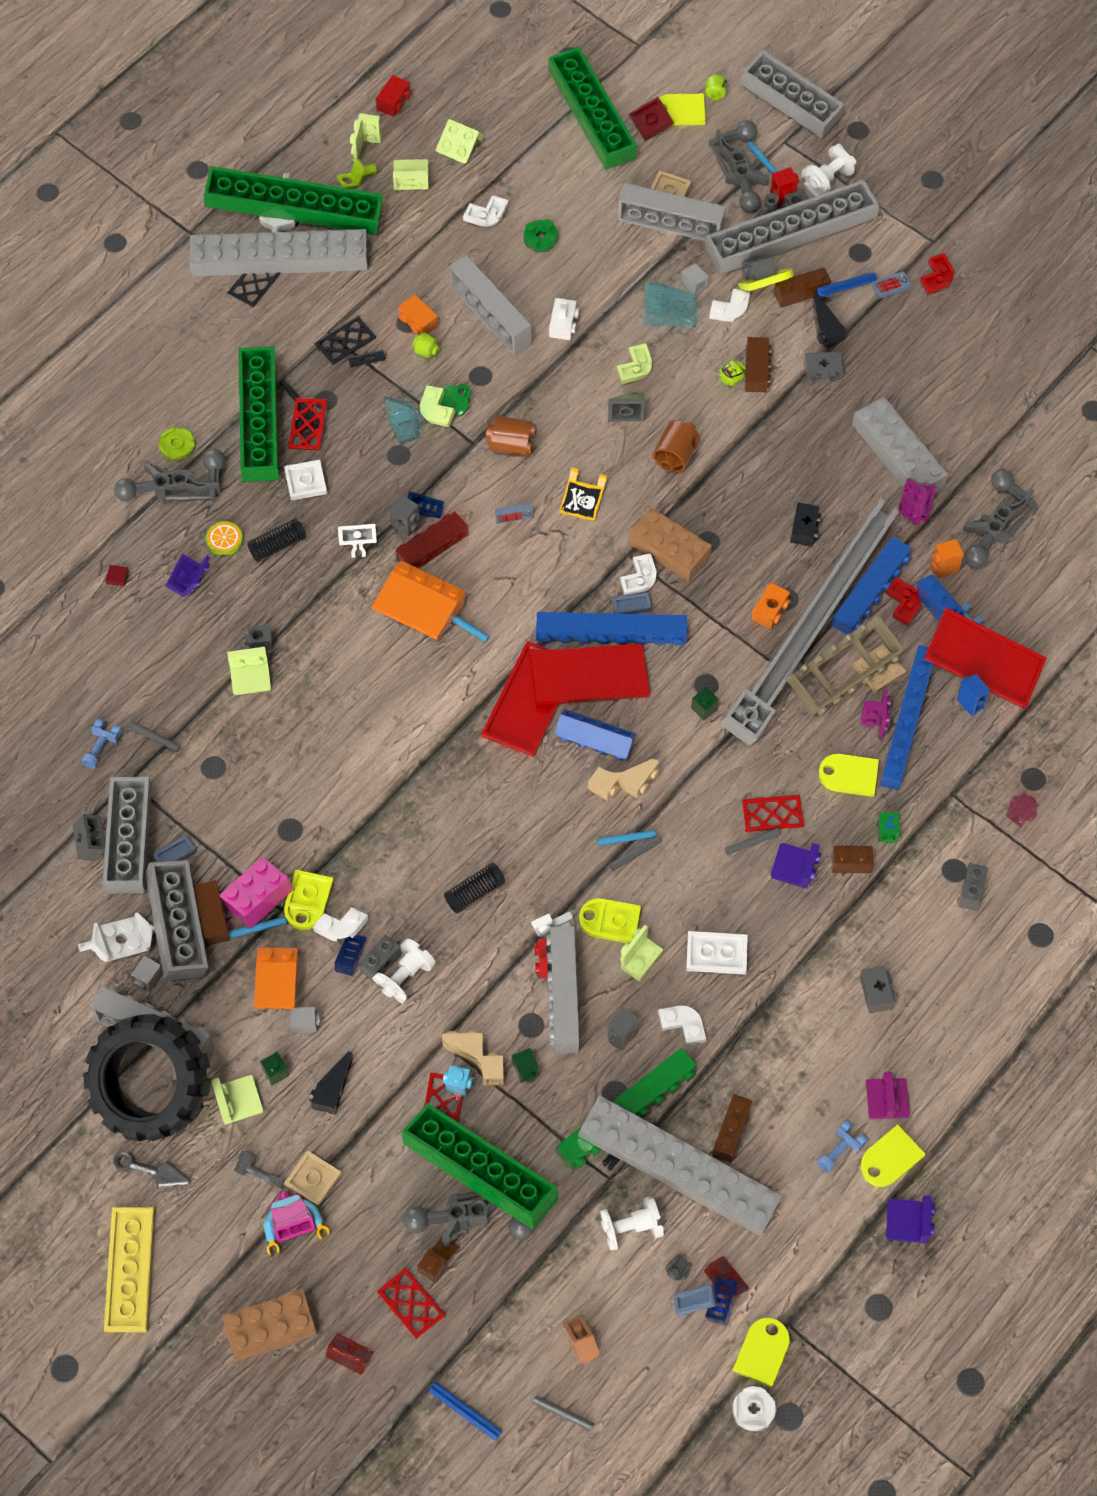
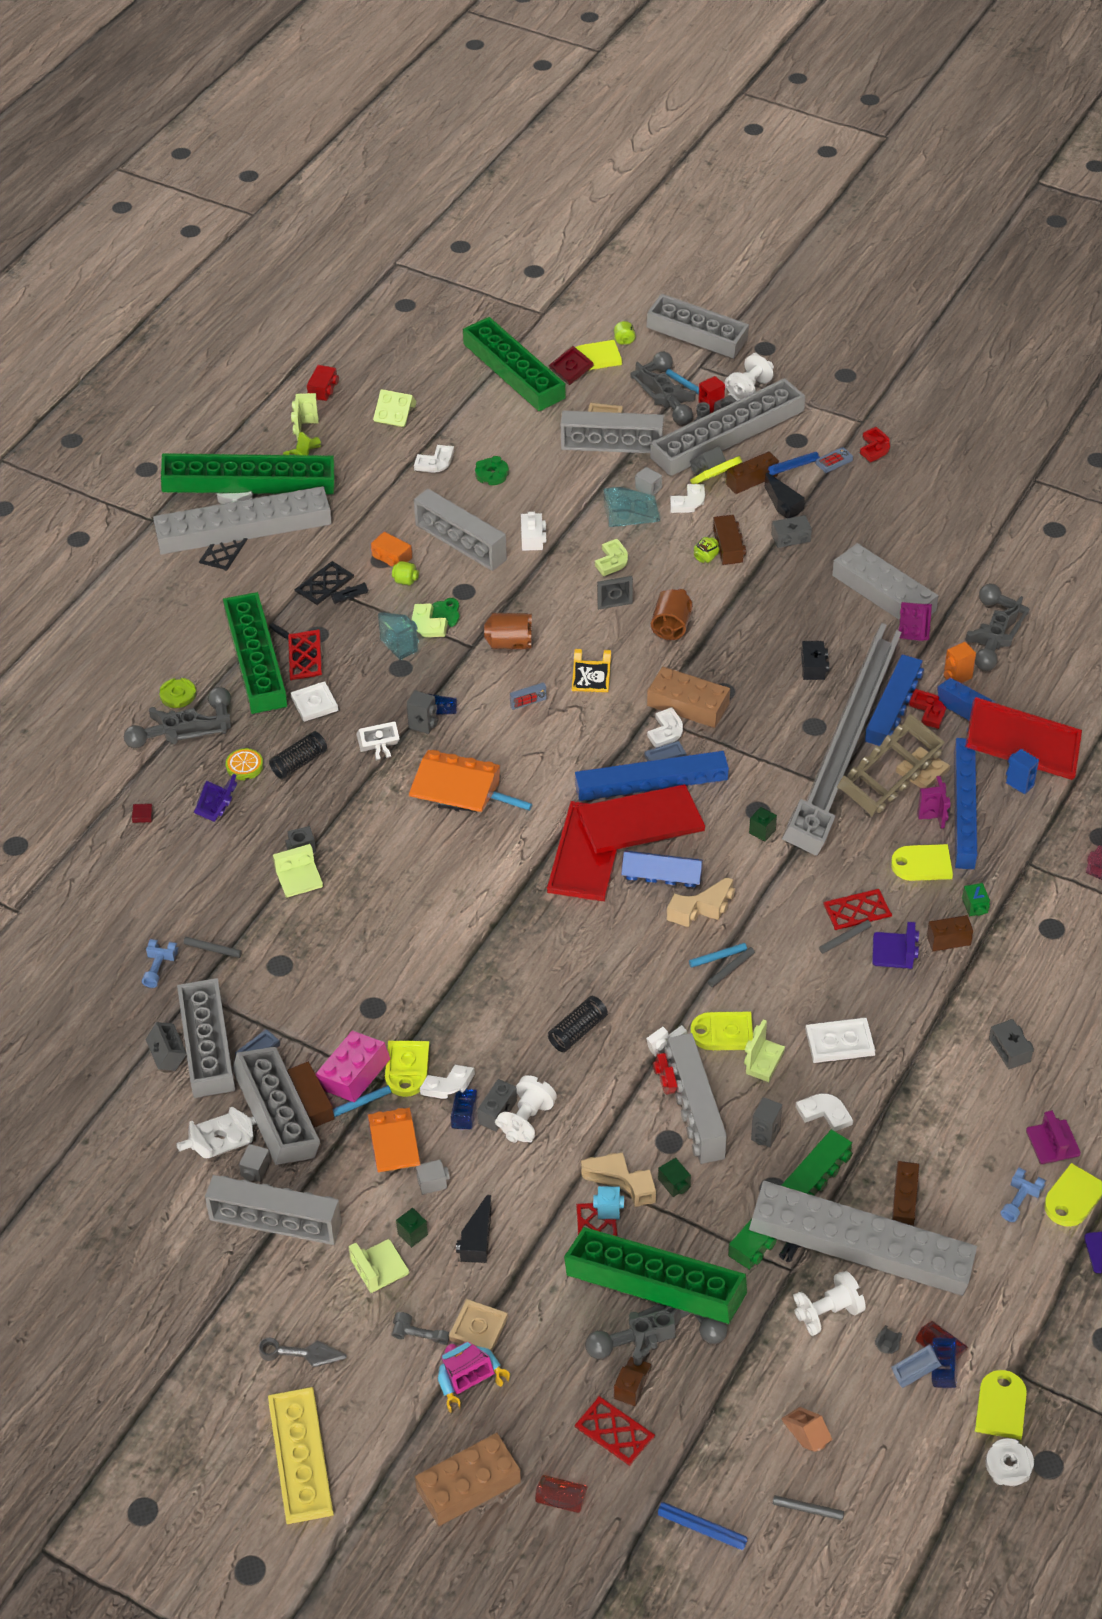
camera: 10 degrees left, 15 degrees down
black tyre [83,1014,211,1142] -> none
yellowish green bracket [393,159,429,190] -> none
clear red brick [396,511,469,569] -> none
orange brick [751,582,791,629] -> none
dark grey brick [958,863,988,911] -> none

